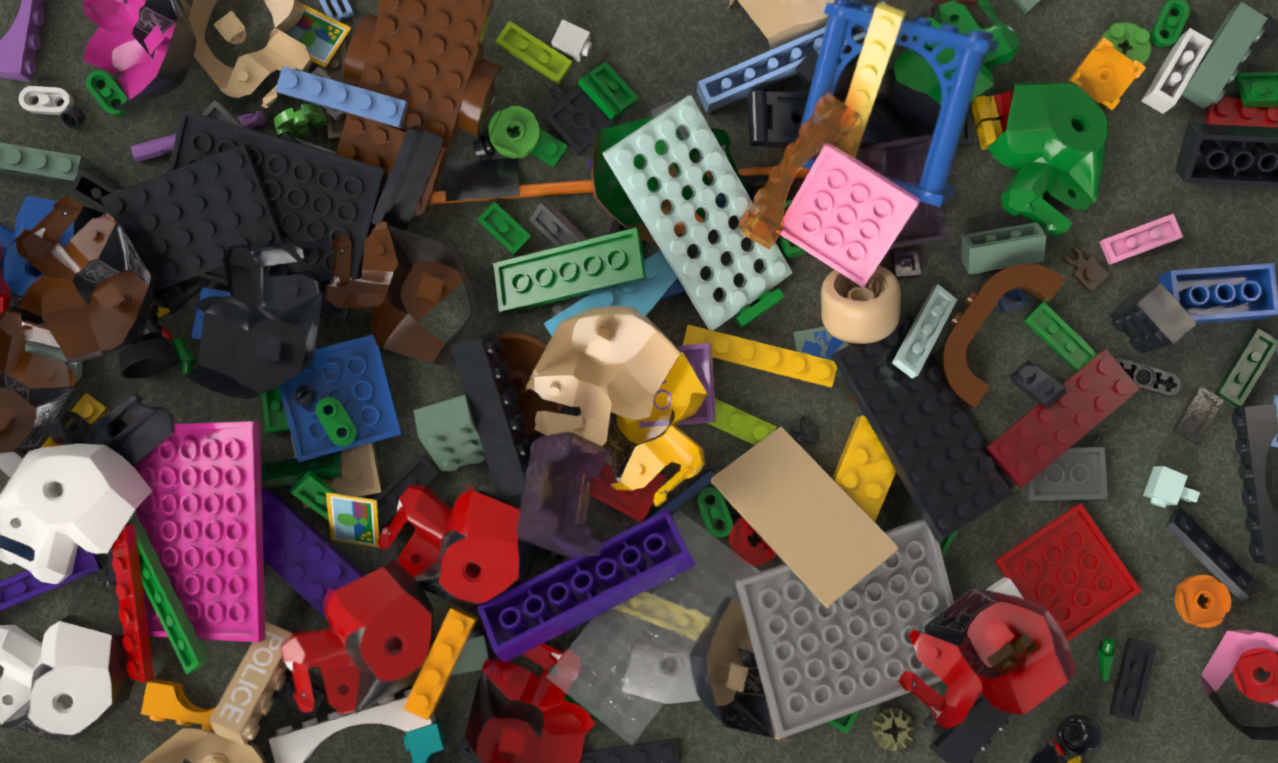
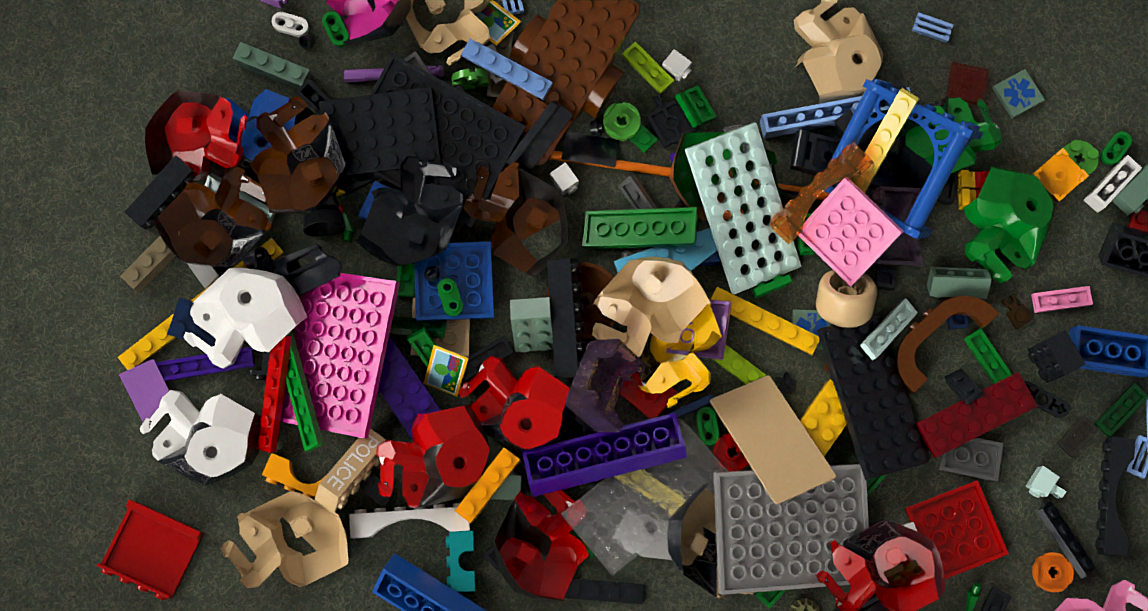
camera: 10 degrees right, 5 degrees down
green plate [477,202,532,256] -> none
none -> white brick [550,163,579,195]

